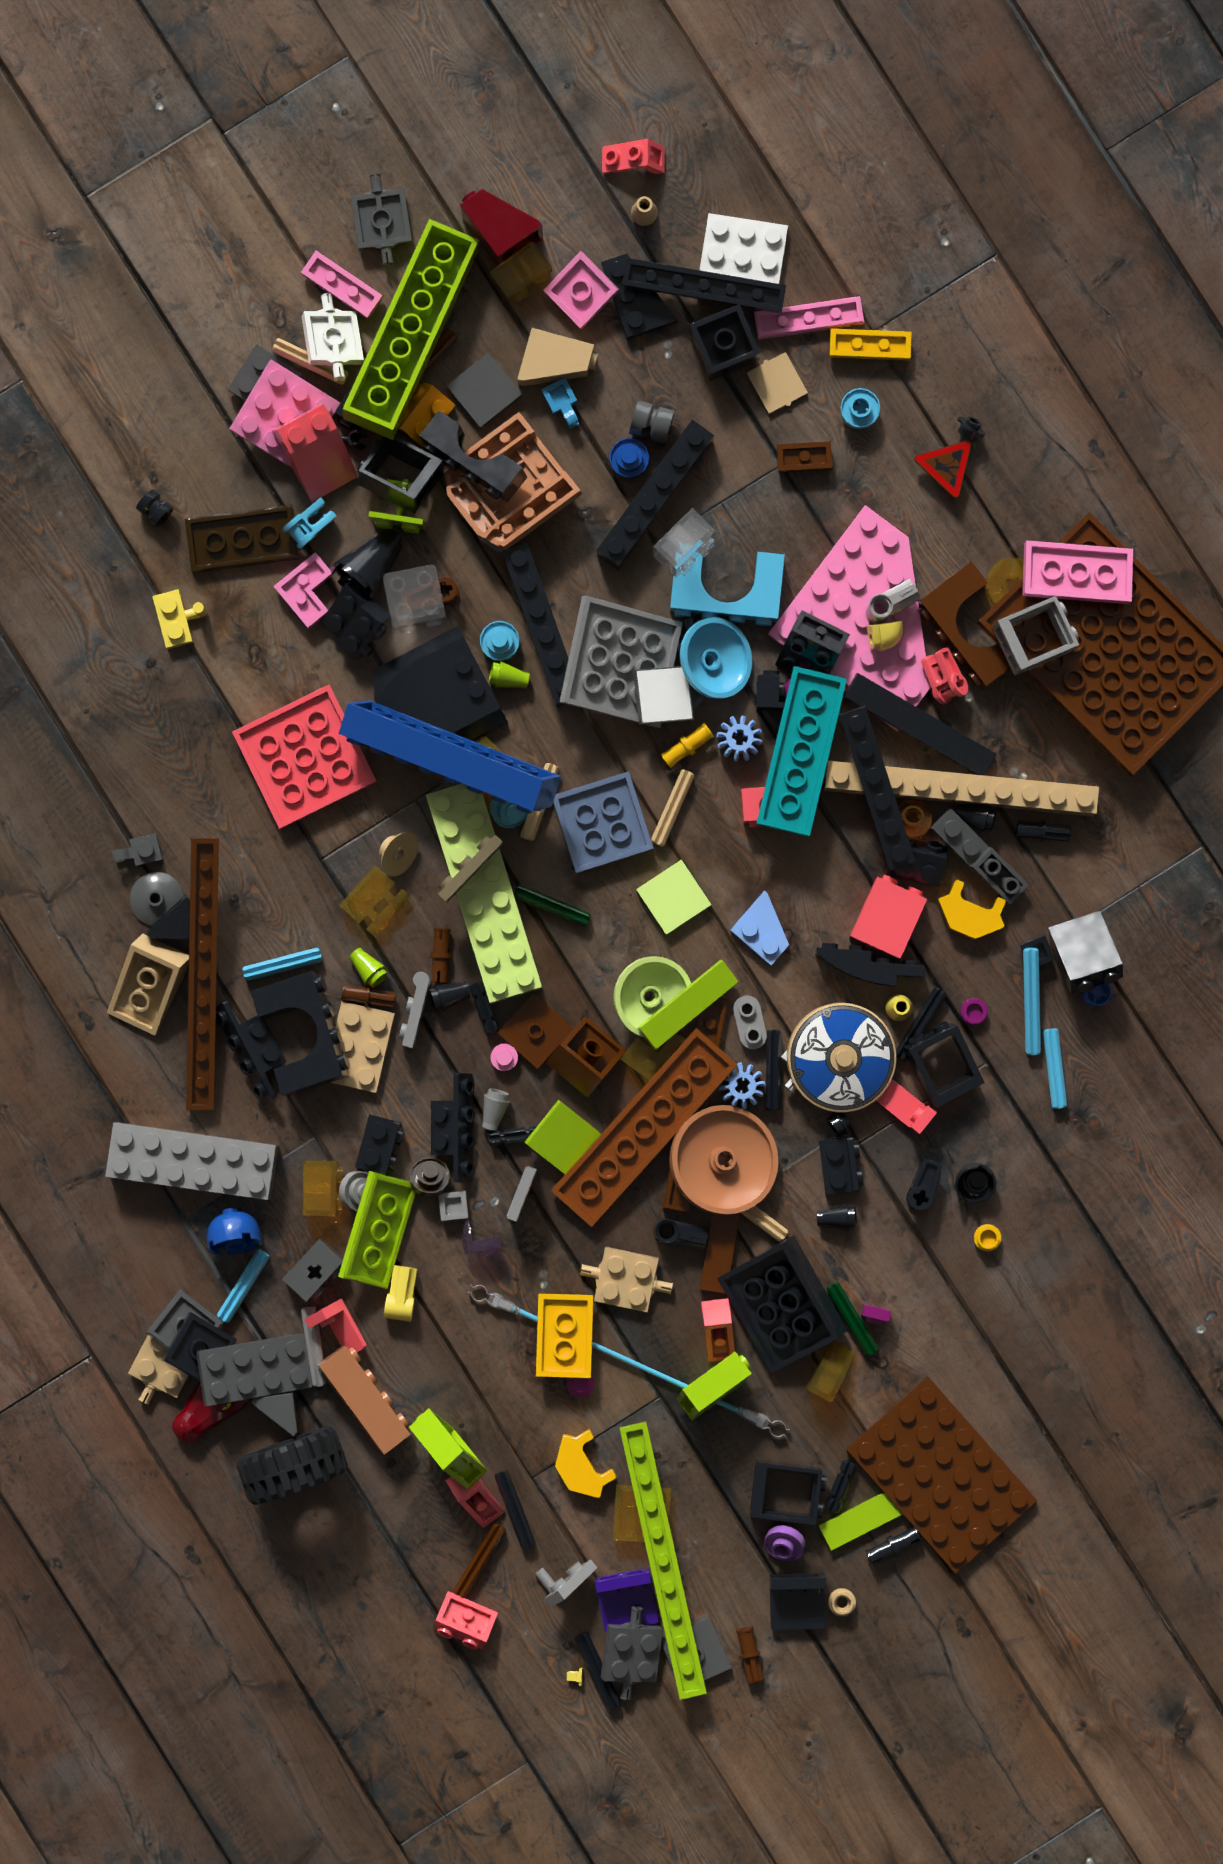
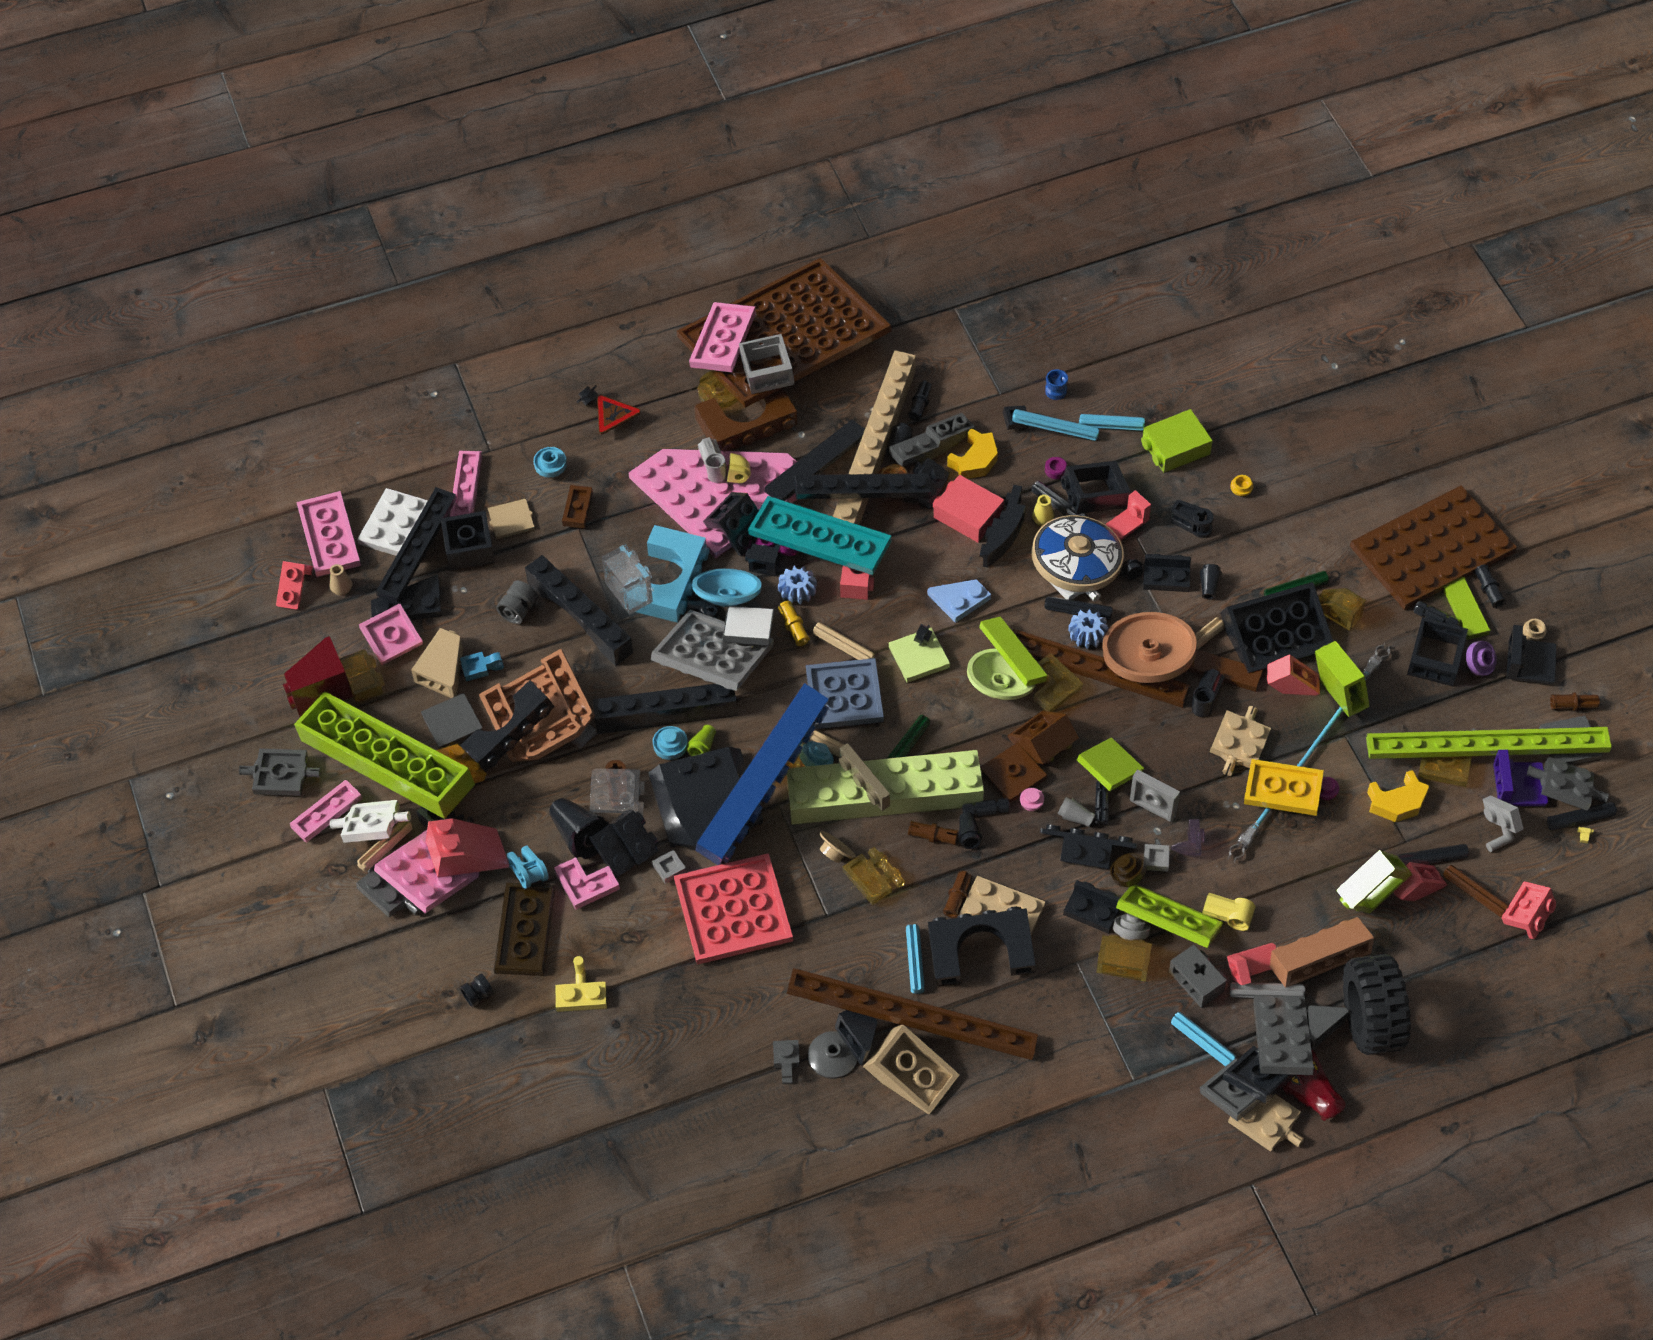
camera: 80 degrees left, 30 degrees down
light grey brick [105,1122,279,1200] -> none
blue cylinder [207,1208,263,1255] -> none
black bracket [216,1001,286,1105] -> none
lime cone [349,948,388,988] -> none
black window [357,436,443,514] -> none
lime plate [368,478,427,534] -> none
light grey plate [399,972,431,1048] -> none
dark orange plate [551,1028,737,1227] -> none
blue plate [609,438,649,479] -> none
light grey plate [733,995,767,1049] -> none
yellow plate [829,329,912,361] -> none
magenta plate [861,1304,892,1325] -> none
coral piece [921,648,968,705] -> none
black hair [954,1162,997,1204] -> none
brick [1048,911,1123,994] -> none
none -> bright pink plate [297,491,361,577]
none -> light grey plate [652,850,686,884]
none -> black plate [913,624,932,646]
none -> lime brick [1141,409,1213,473]

